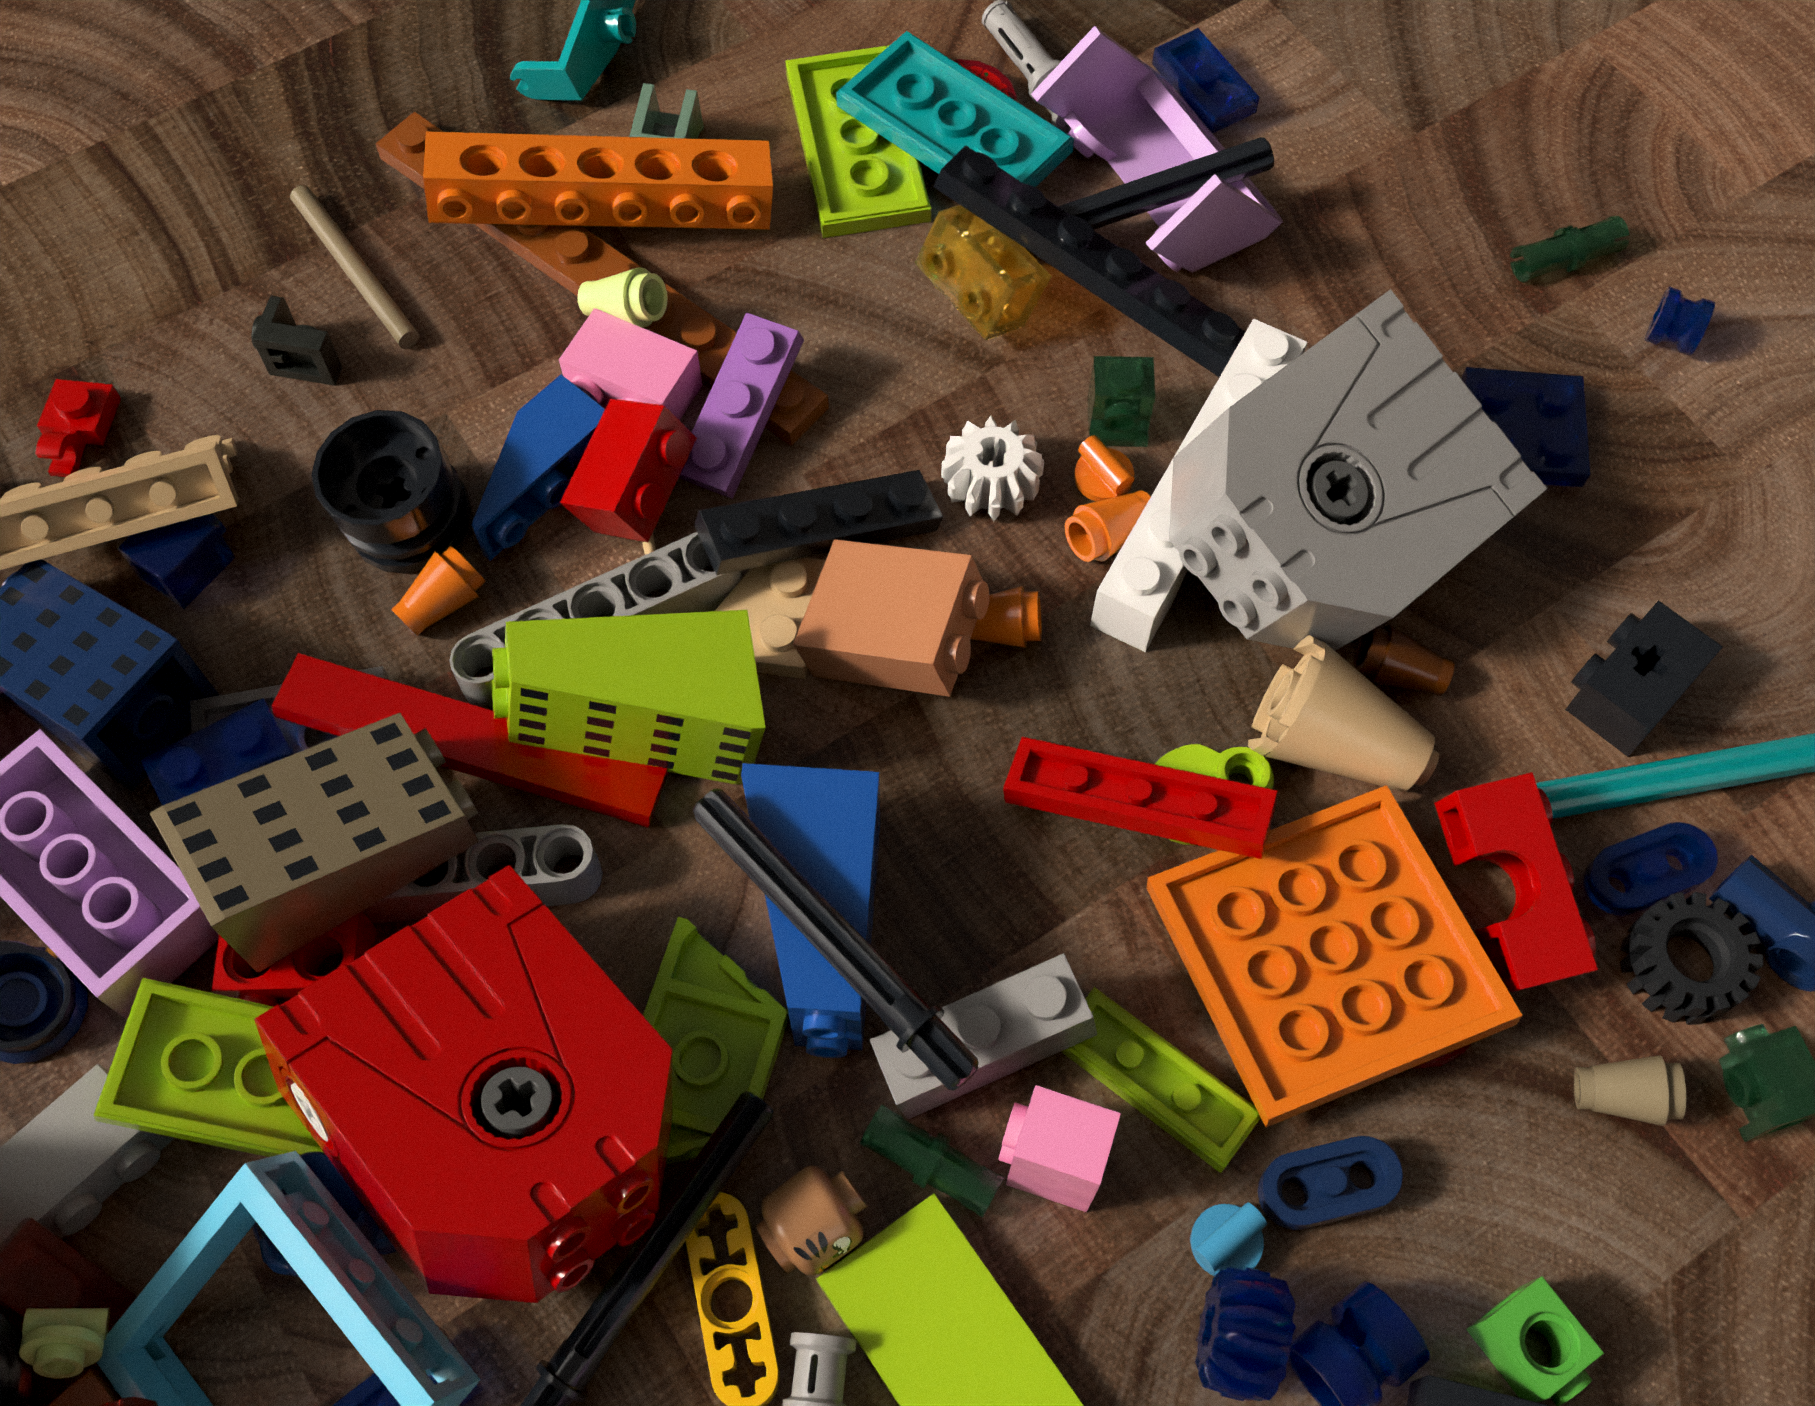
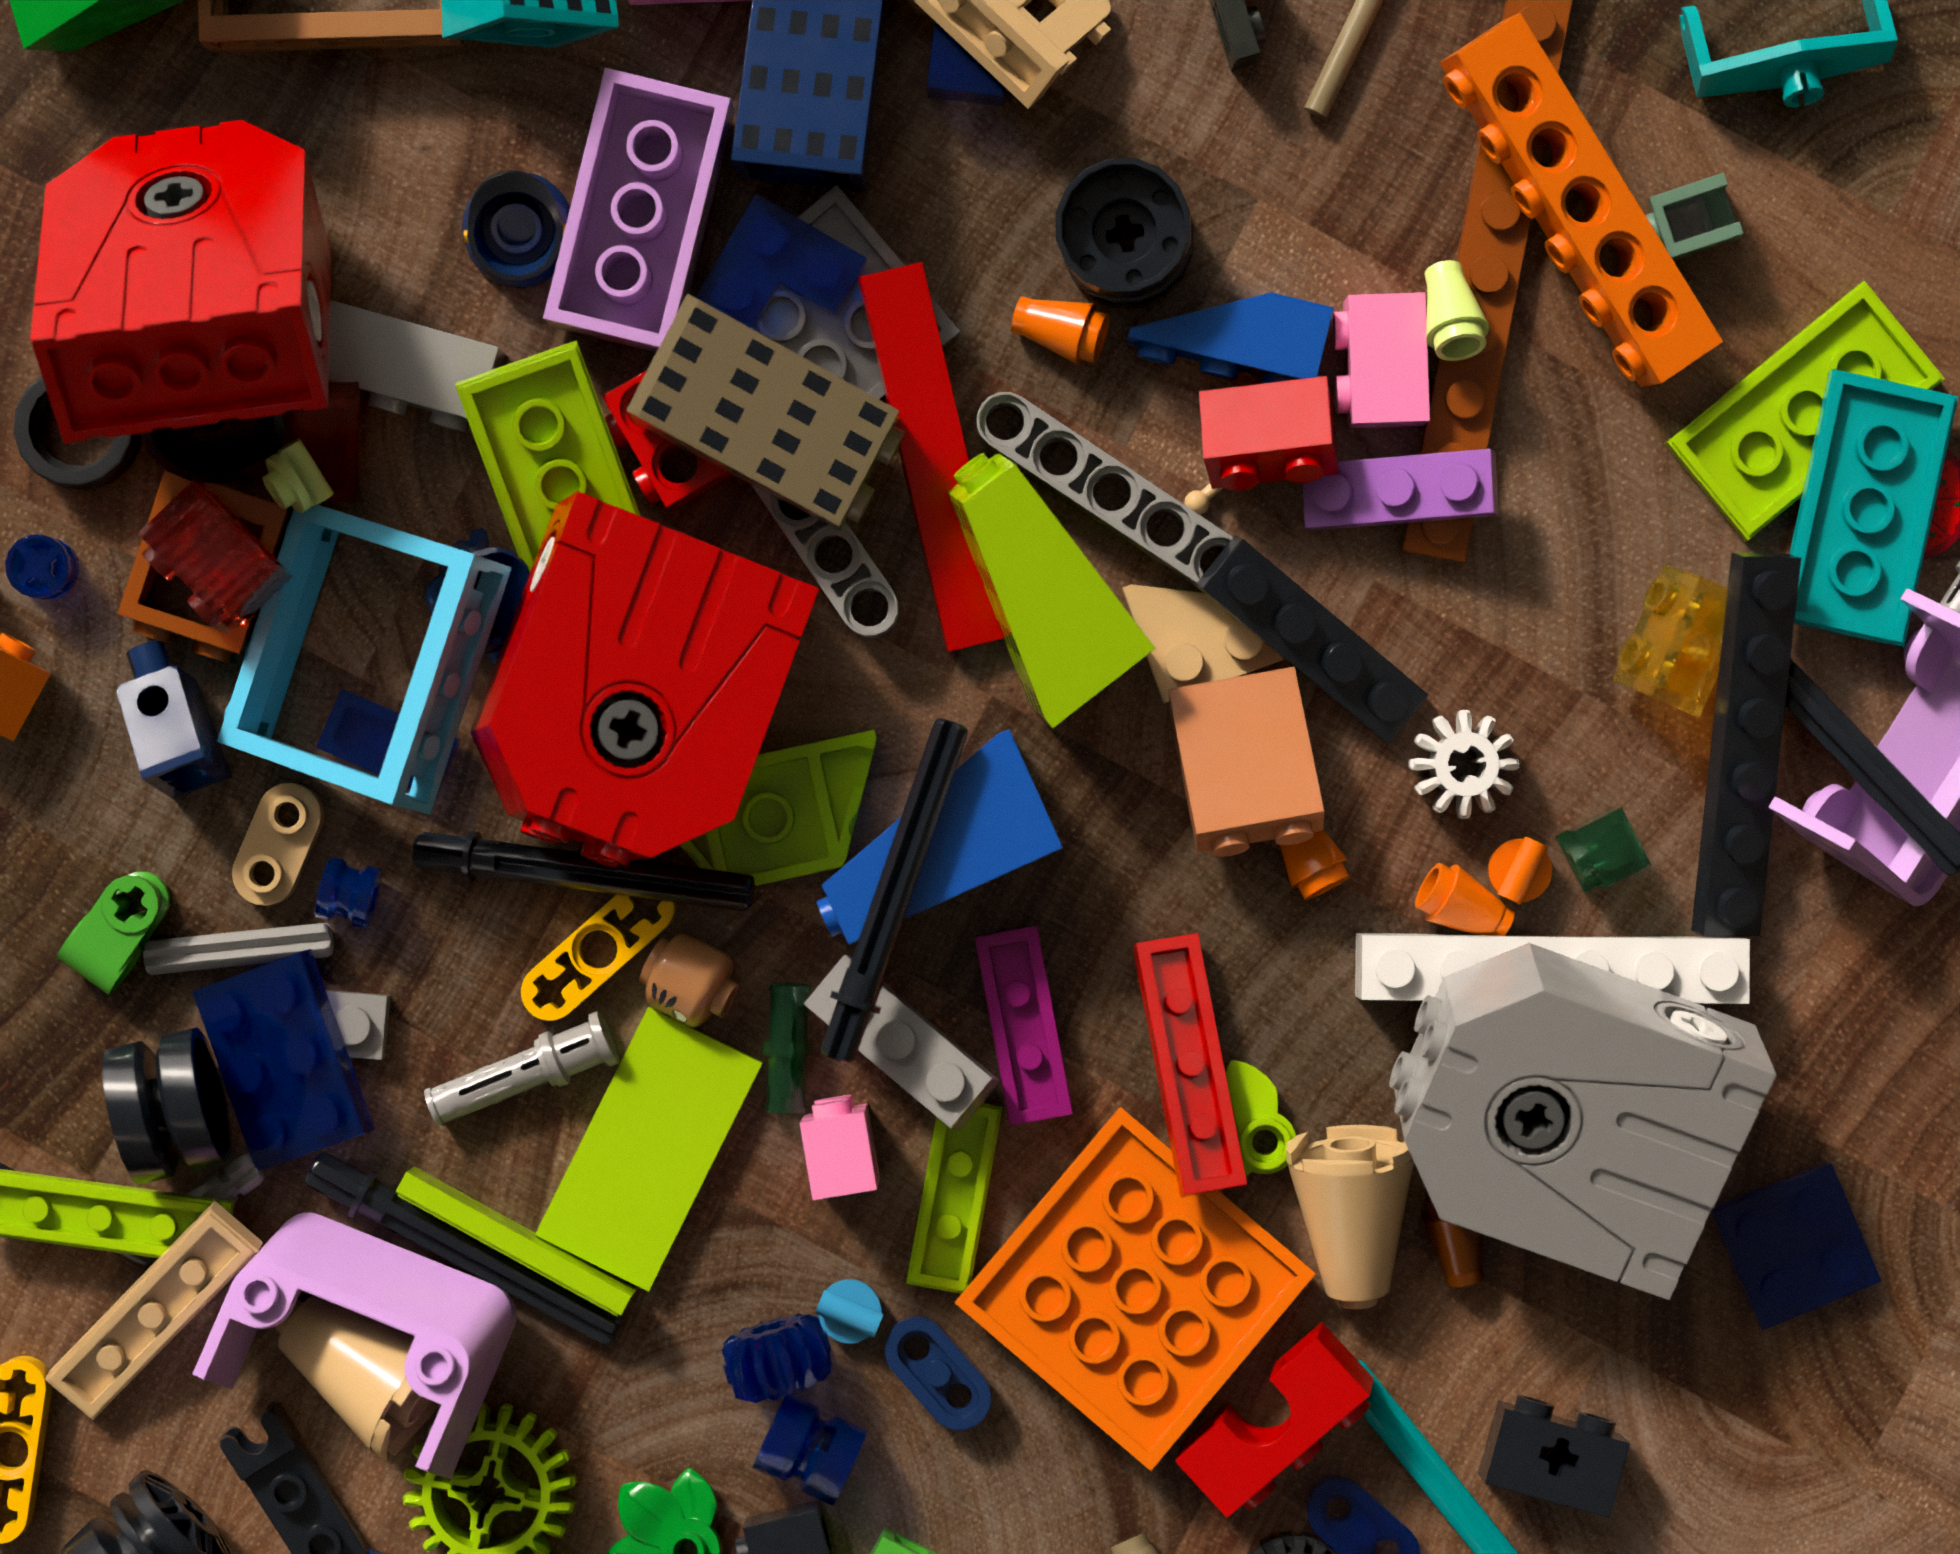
camera: 60 degrees right, 25 degrees up
none -> magenta plate [974,925,1073,1126]

